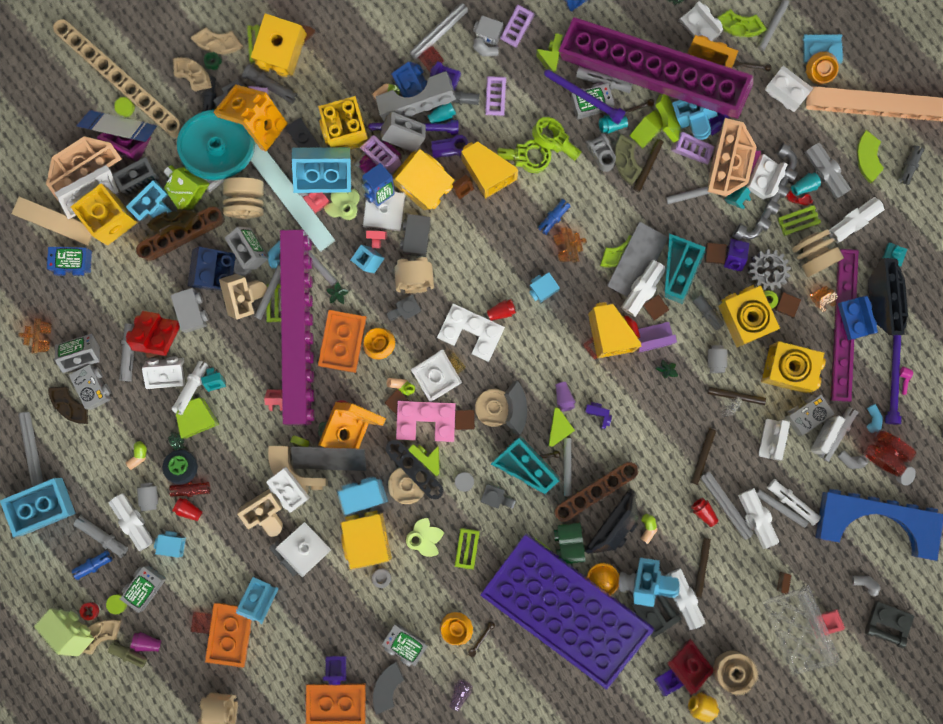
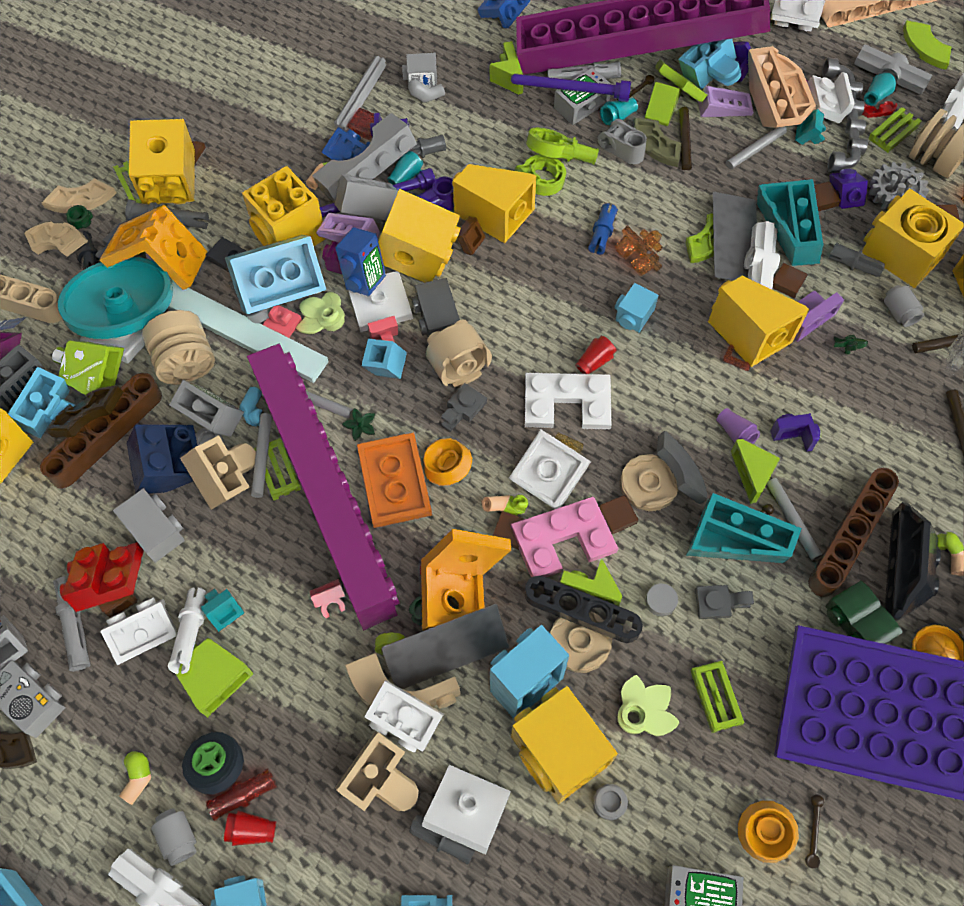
camera: 30 degrees left, 20 degrees down
clear green plate [168,432,185,450] -> none
lavender slope [485,76,506,116] -> none
lavender slope [500,5,534,47] -> none

